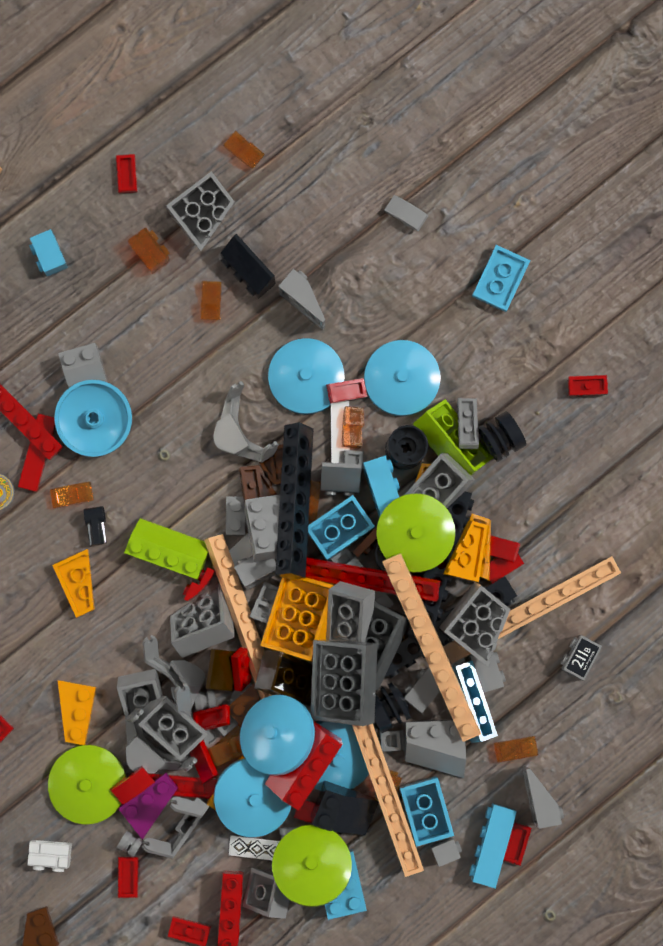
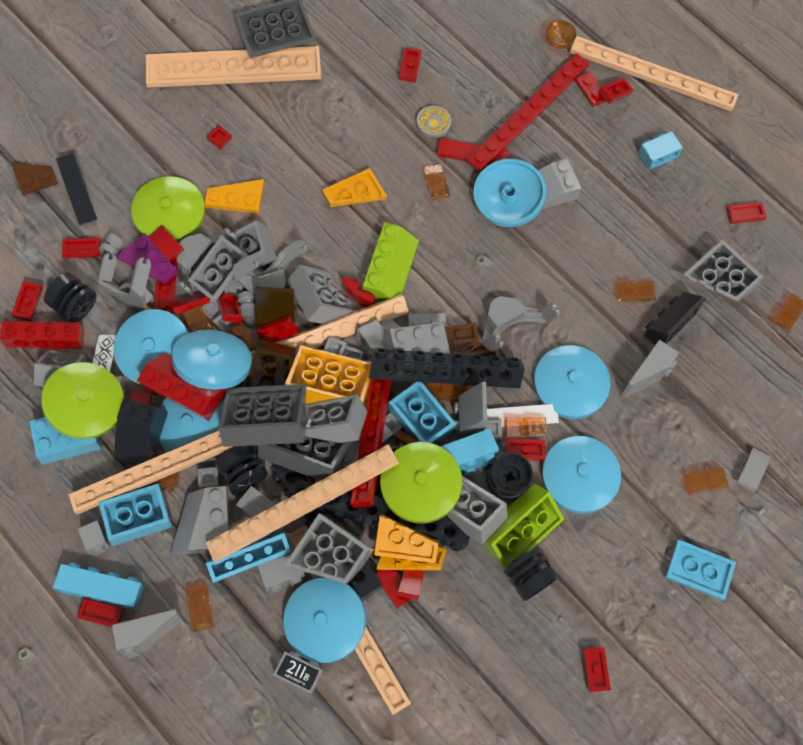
camera: 85 degrees right, 15 degrees down
white brick [28,840,72,872] -> none
black piece [84,506,107,546] -> none
clear orange brick [128,228,170,274] -> none
tile [326,378,367,403] -> none
light grey tile [457,398,479,449] -> none
none -> black wheel [44,272,97,323]
none -> black slope [56,153,97,226]
none -> medium azure dish [283,578,366,663]
none -> red plate [505,439,546,461]
none -> clear orange slope [683,467,729,495]

